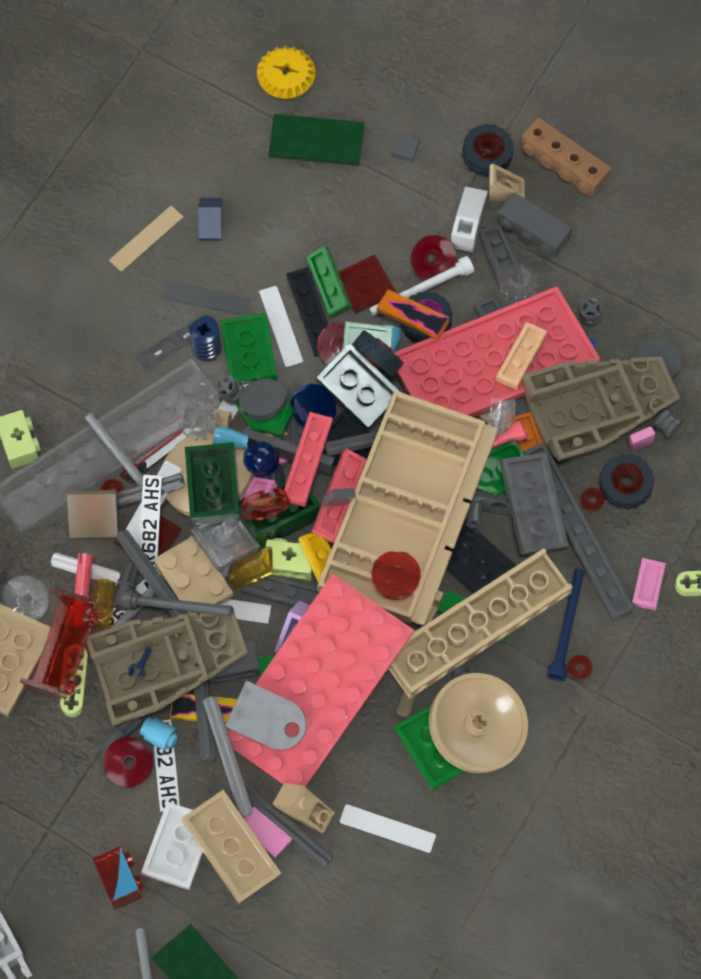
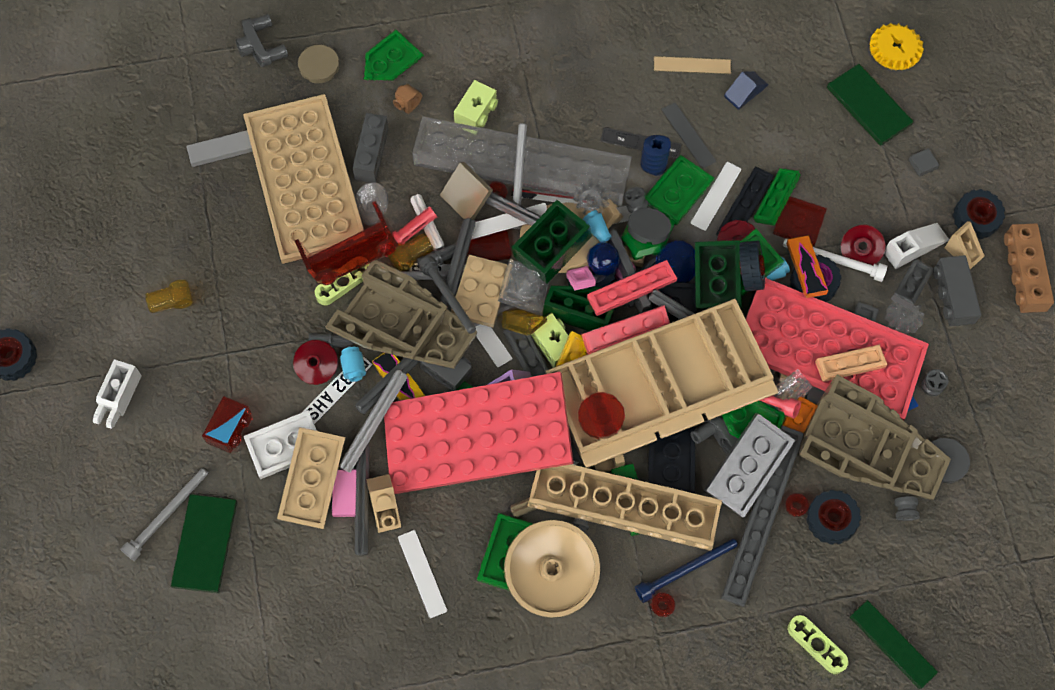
camera: 45 degrees right, 0 degrees up
dark blue hand [128,647,152,680] -> none
white sticker [139,475,162,567] -> none
flat silver tile [225,680,307,750] -> none
clear red tile [241,488,290,520] -> none
dark grey tile [322,488,356,506] -> none
bright pink tile [628,427,655,452] -> none
bright pink tile [632,558,666,610] -> none

